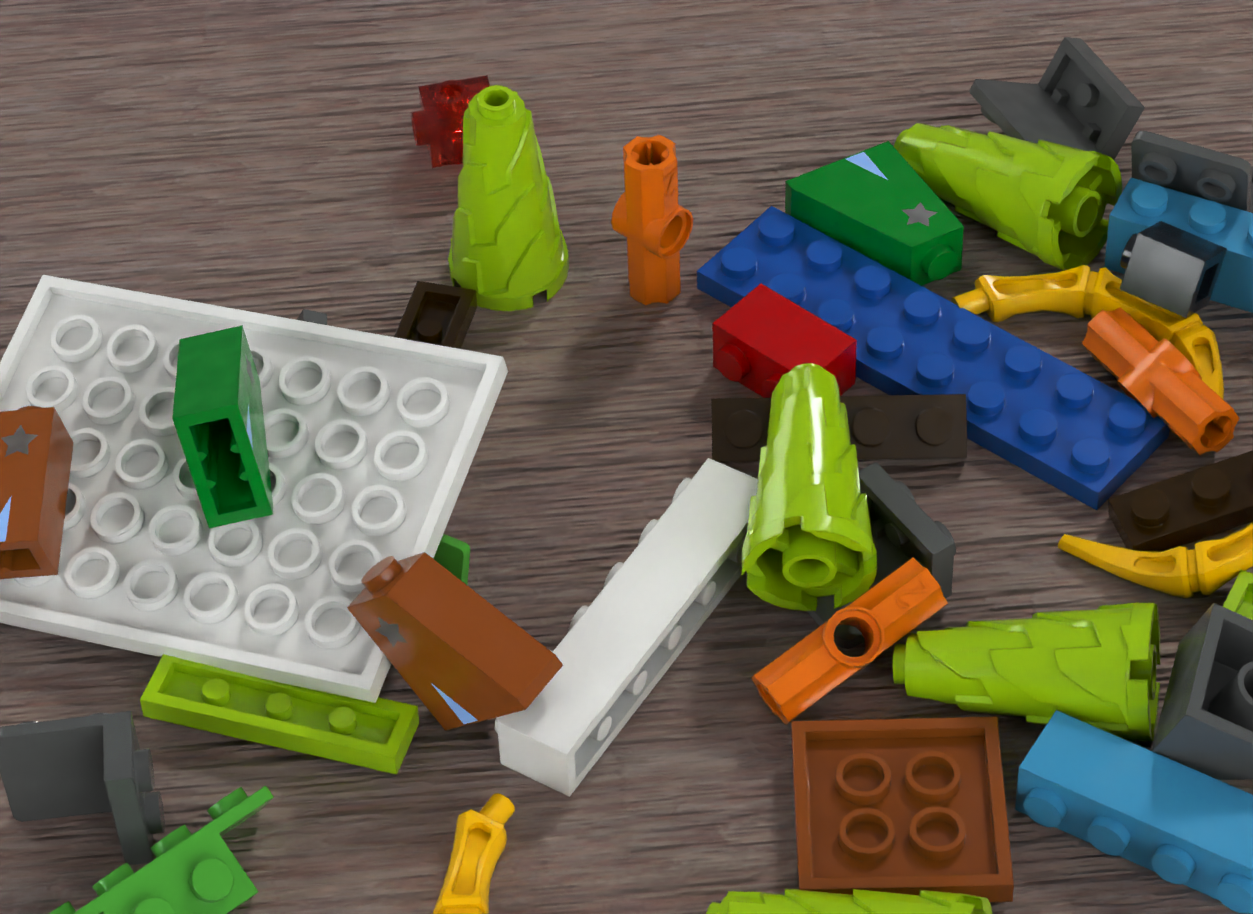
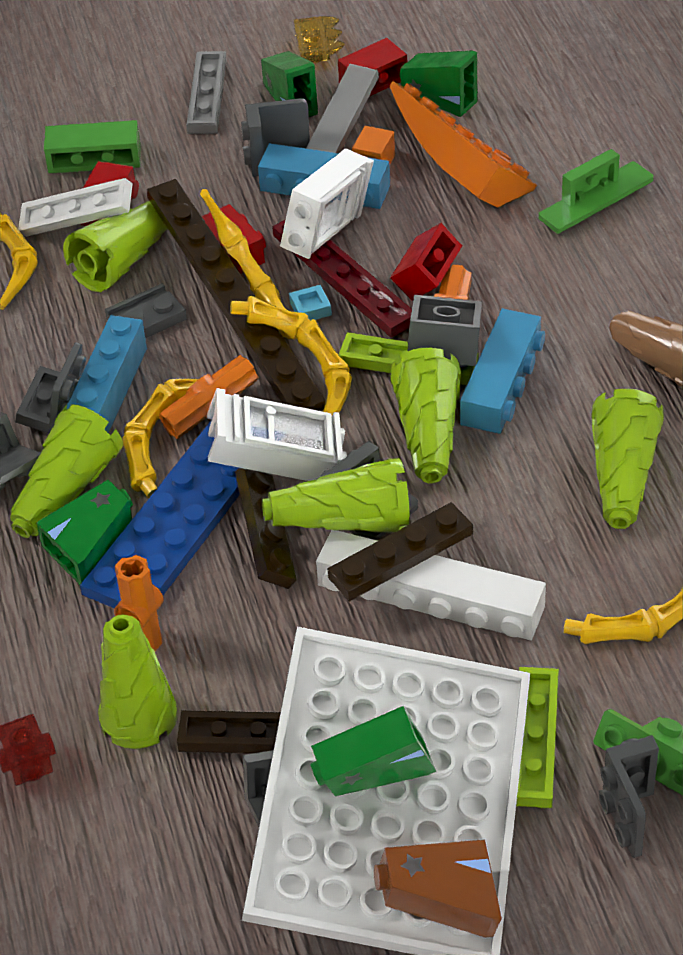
camera: 100 degrees left, 0 degrees up
dark orange slope [347,552,563,731] -> none
red brick [712,283,857,398] -> none
orange piece [751,557,948,725] -> none
dark orange plate [791,717,1014,902] -> none
black brick [1120,221,1227,318] -> none
none -> white door [207,388,347,481]
none -> dark brown plate [327,502,473,602]

